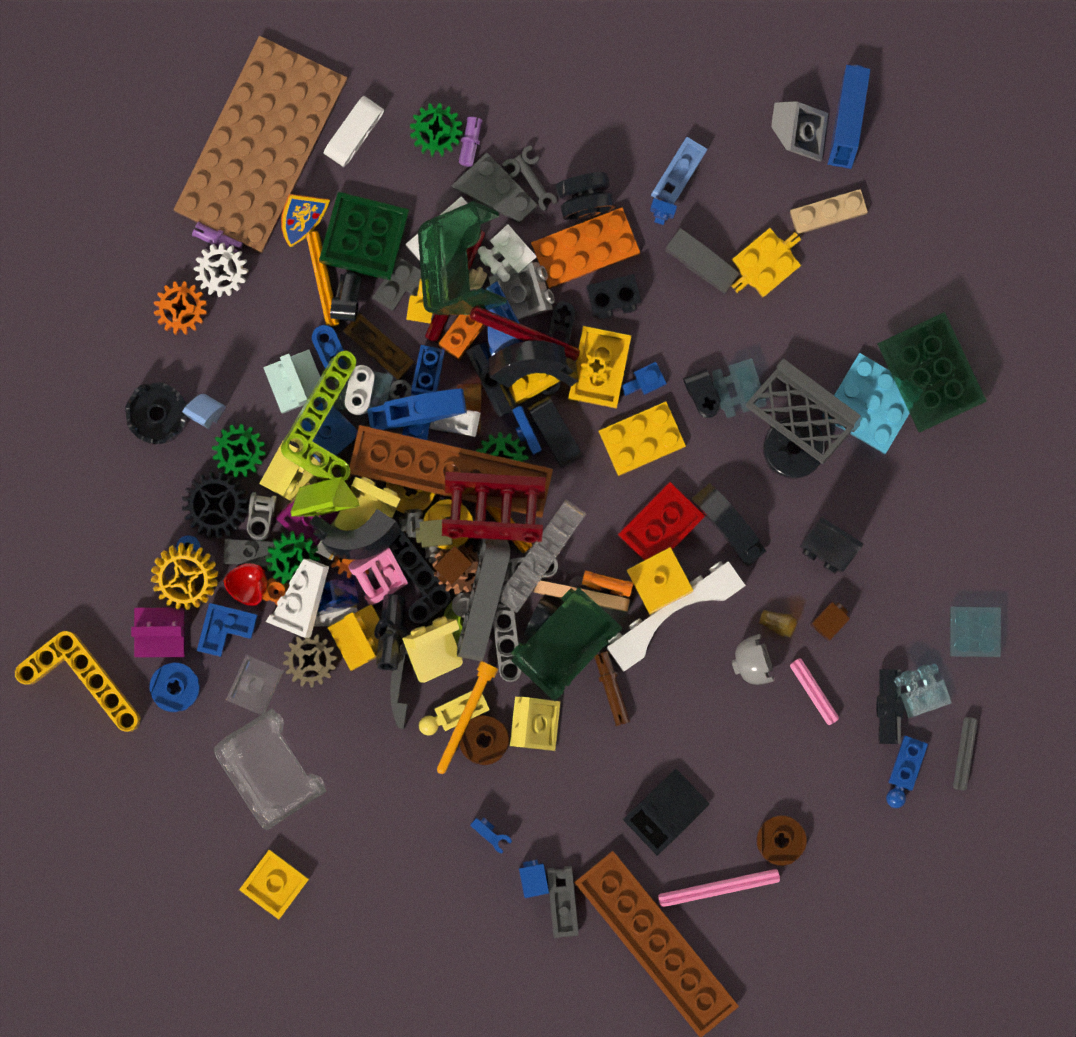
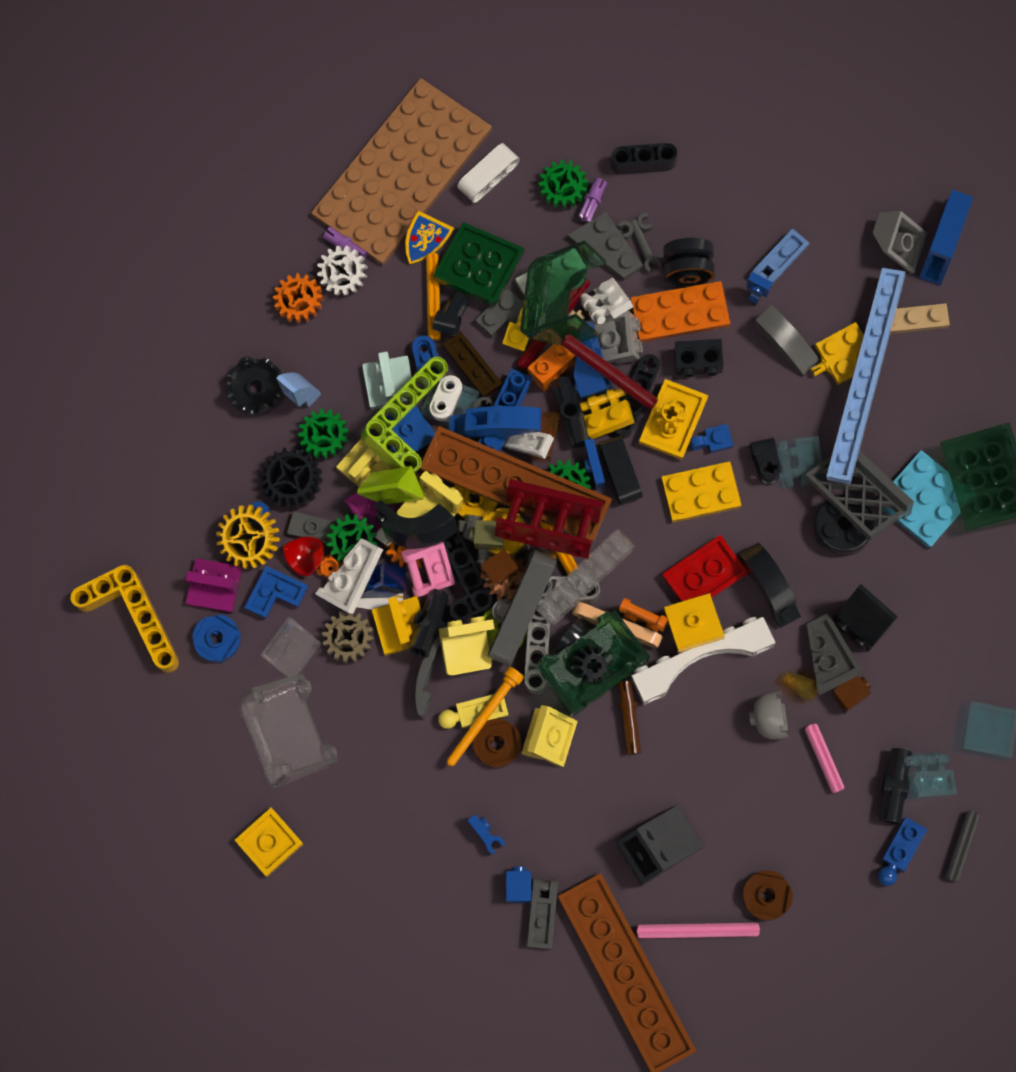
camera: 20 degrees right, 10 degrees down
light grey piece [247,492,277,541] -> none
black arch [488,341,578,388] -> none
none -> black gear [571,644,613,686]
none -> black beam [611,143,677,174]
none -> dark grey wing [807,613,863,696]
none -> light blue plate [826,268,905,484]

